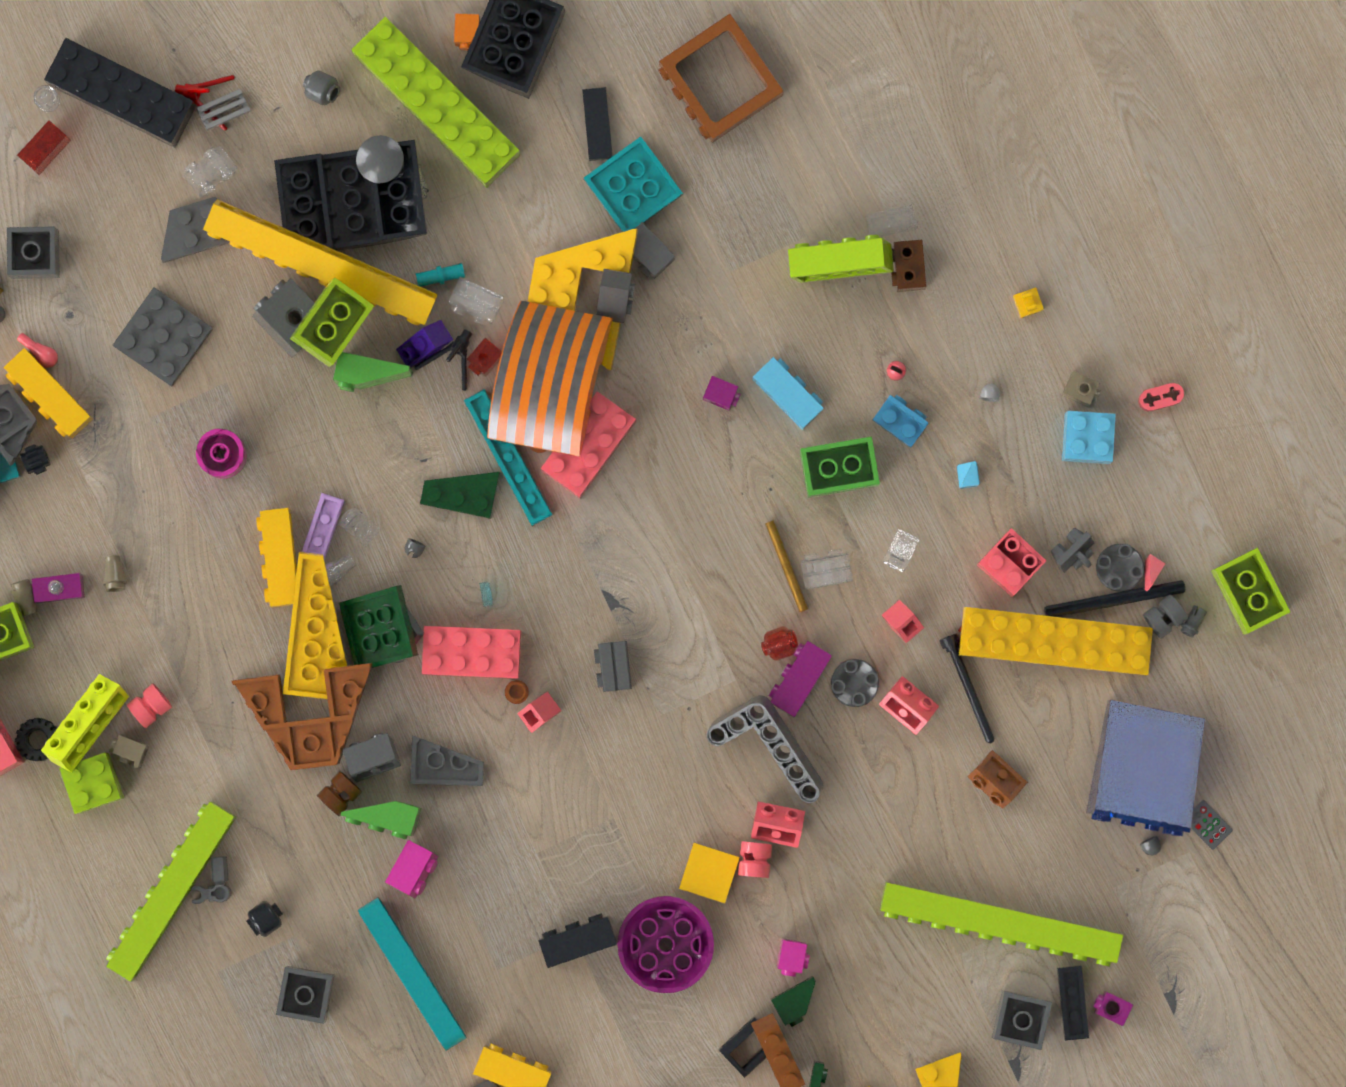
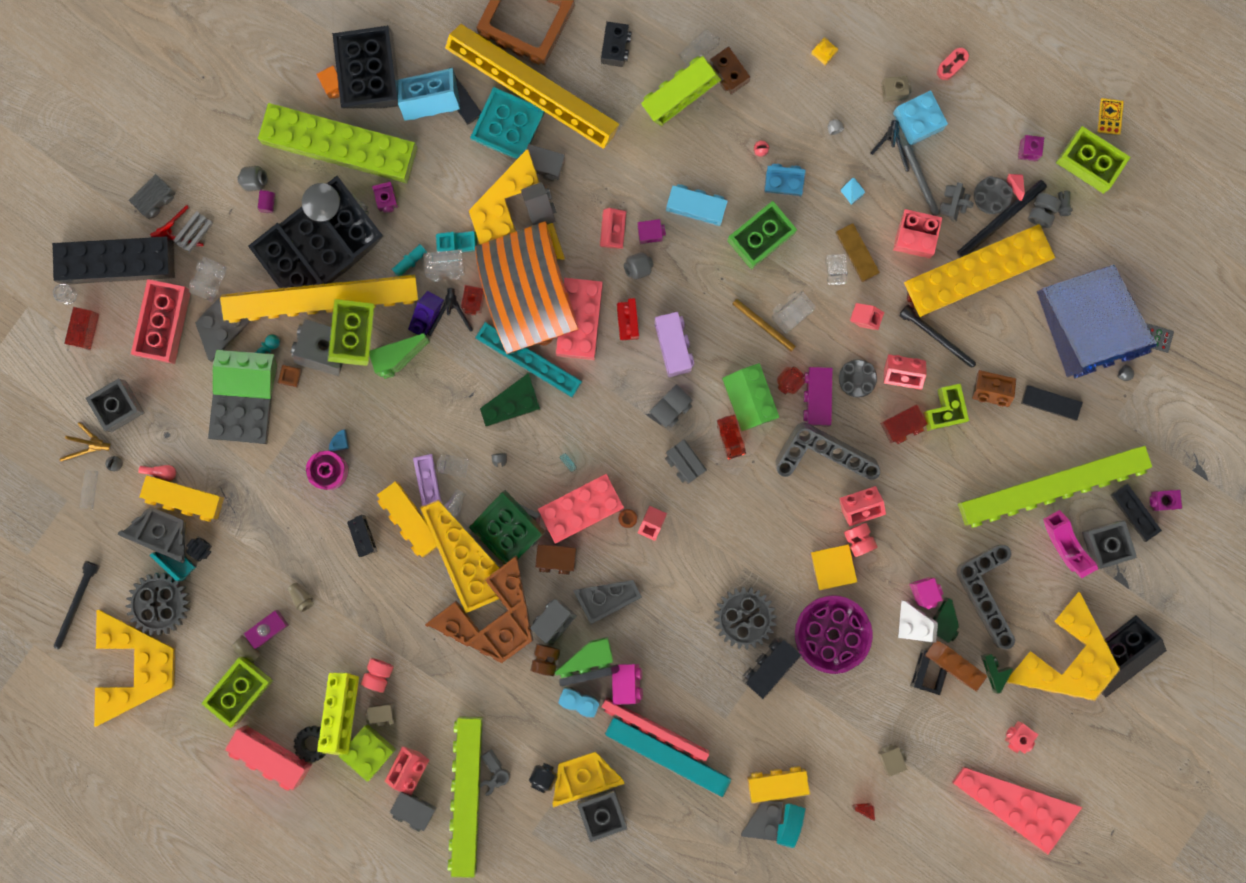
camera: 25 degrees left, 0 degrees up
none -> dark grey brick [128,174,176,219]
none -> coral brick [131,279,191,364]
none -> bright green slope [213,350,277,399]
none -> teal bar [254,334,280,354]
none -> magenta brick [257,190,276,213]
none -> dark orange tile [278,365,302,388]
none -> dark azure tile [329,429,349,452]
none -> black bracket [347,515,378,557]
none -> magenta brick [372,181,399,213]
none -> coral brick [385,746,429,795]
none -> dark grey brick [389,792,437,832]
none -> medium azure slope [398,68,460,121]
none -> teal slope [436,231,477,253]
none -> yellow brick [445,24,619,149]
none -> reddish brown brick [535,544,577,575]
none -> yellow wing [552,751,625,807]
none -> medium azure brick [558,687,600,717]
none -> black tile [559,664,619,687]
none -> coral slope [600,208,626,249]
none -> black brick [601,21,632,67]
none -> coral plate [602,697,709,761]
none -> red bracket [617,298,639,341]
none -> dark grey head [624,252,654,280]
none -> dark grey brick [650,384,693,428]
none -> lavender brick [654,312,694,378]
none -> dark grey gear [714,587,777,650]
none -> clear red brick [717,414,746,460]
none -> bright green slope [722,363,779,432]
none -> pearl gold tile [836,223,880,282]
none -> black plant [870,120,909,172]
none -> clear red brick [880,404,928,445]
none -> white wing [898,601,938,642]
none -> dark grey bar [903,144,940,216]
none -> lime brick [923,383,969,431]
none -> dark grey beam [956,545,1015,650]
none -> magenta brick [1018,135,1045,161]
none -> black tile [1021,385,1083,421]
none -> dark pink arch [1043,510,1098,579]
none -> yellow sticker [1097,98,1124,135]

